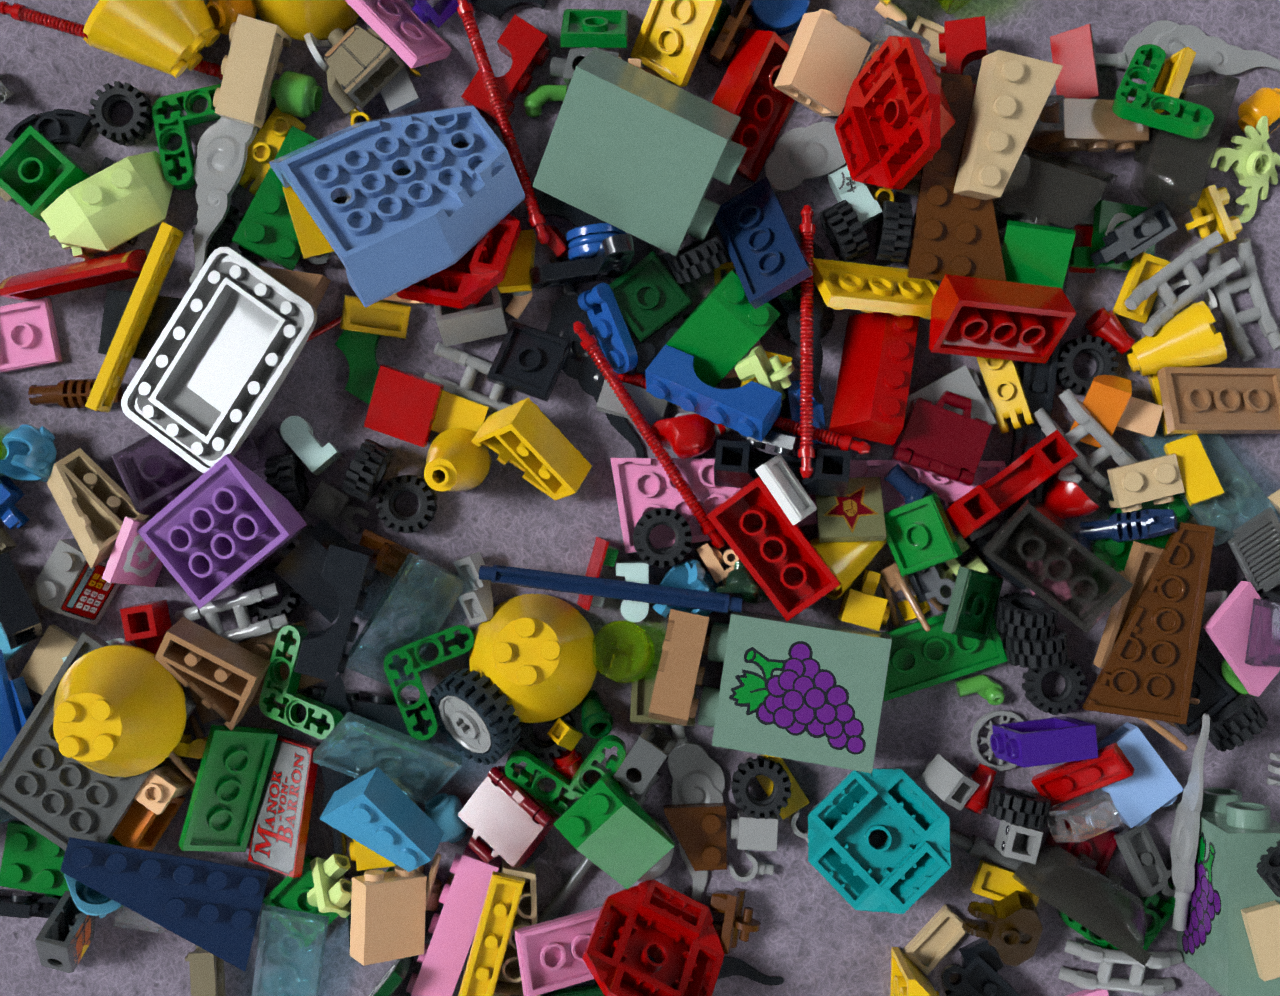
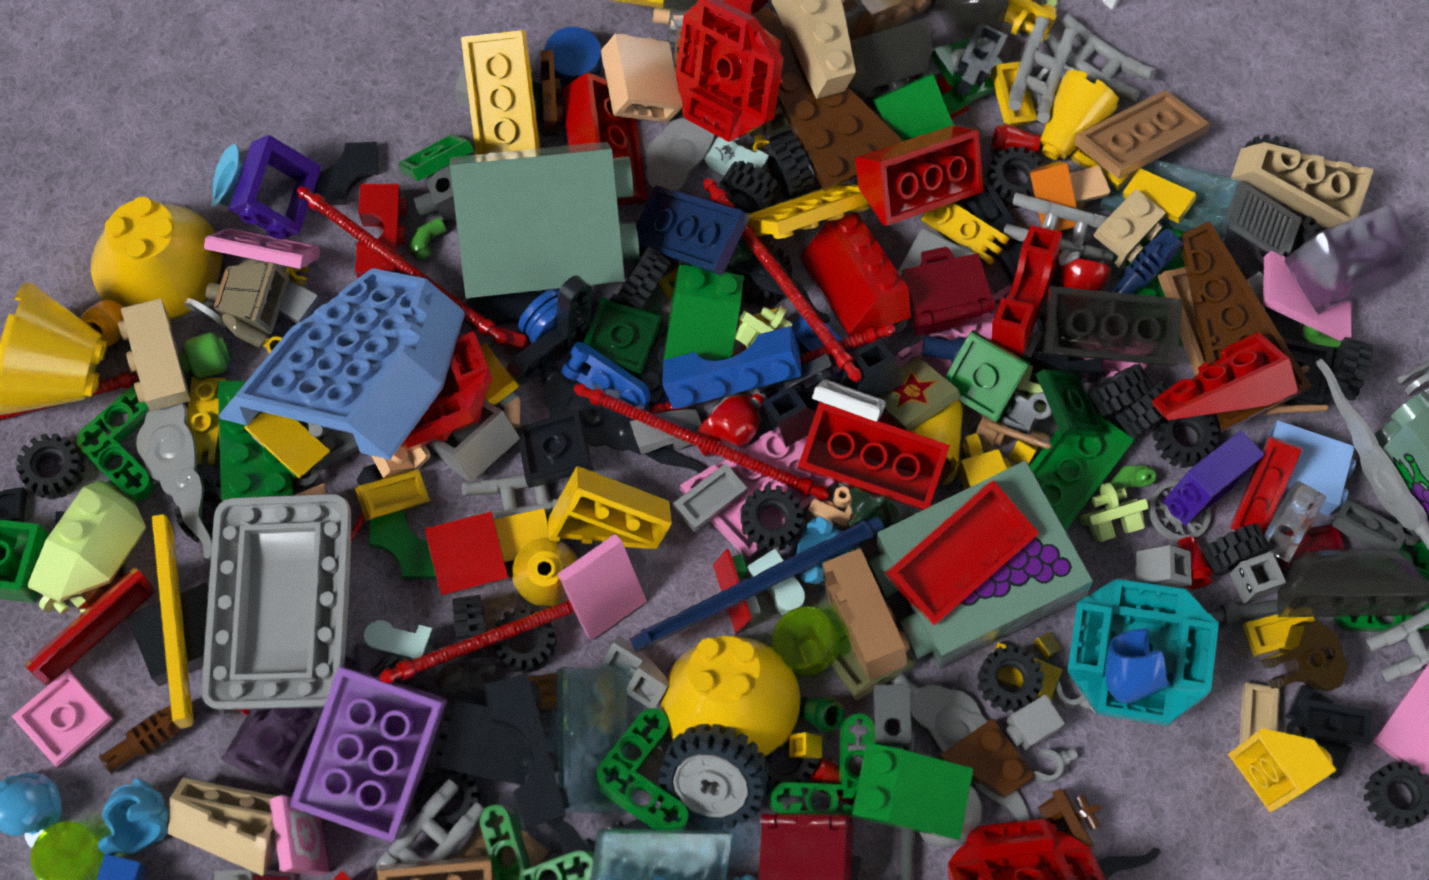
camera: 40 degrees left, 20 degrees down
none -> red hose [379,600,575,683]
none -> bright pink tile [558,534,647,641]
none -> light grey tile [673,463,747,532]
none -> red slope [884,480,1039,626]
none -> yellow piece [1034,632,1063,660]
none -> yellowish green hips [1079,483,1149,542]
none -> blue piece [1105,628,1170,704]
none -> red wedge [1152,332,1298,420]

